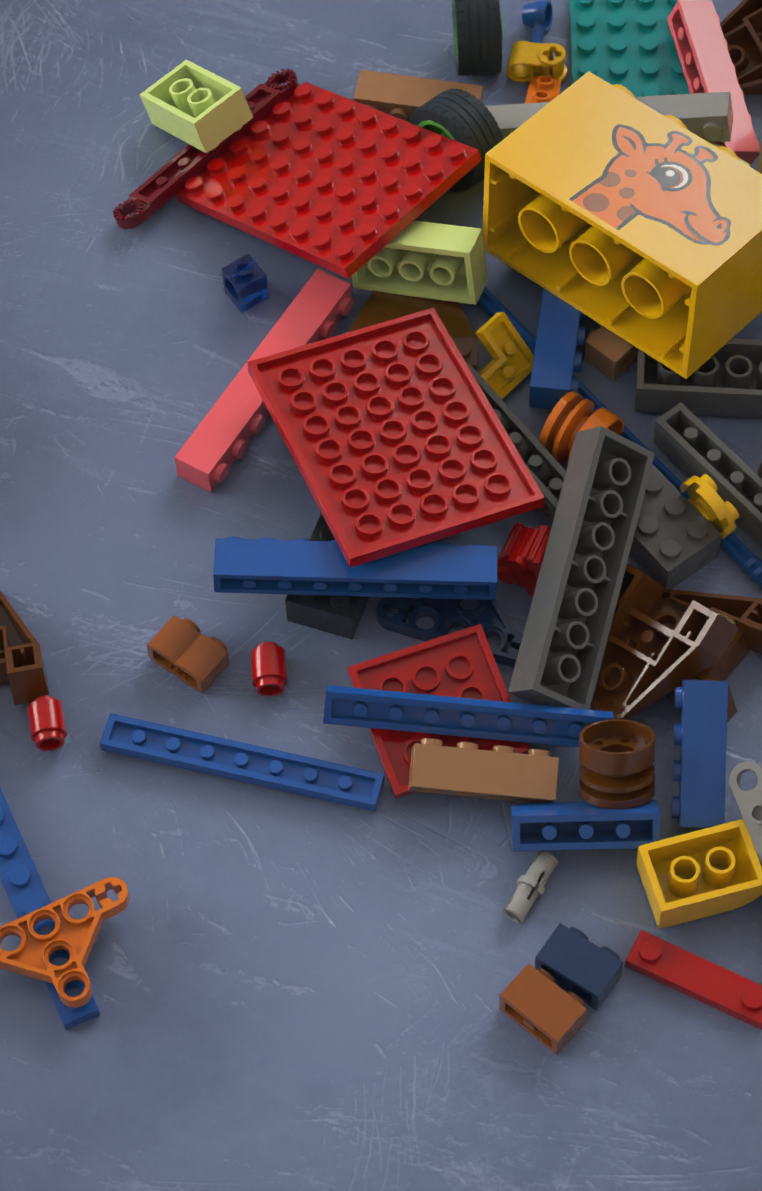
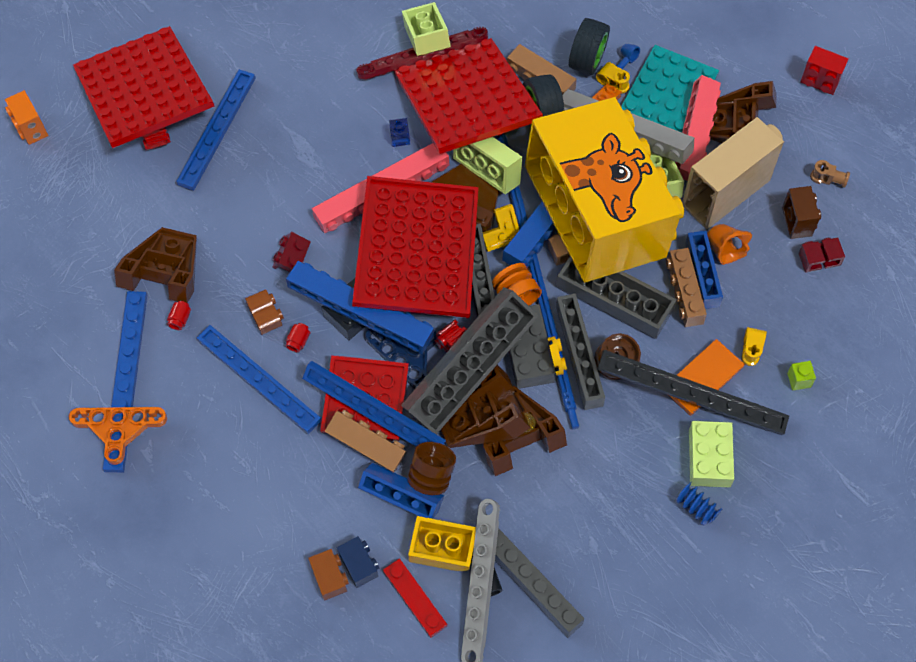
camera: 25 degrees right, 5 degrees up
light grey pin [503,851,558,923] -> none
blue brick [672,679,728,828] -> none
none -> dark red bracket [272,231,311,272]

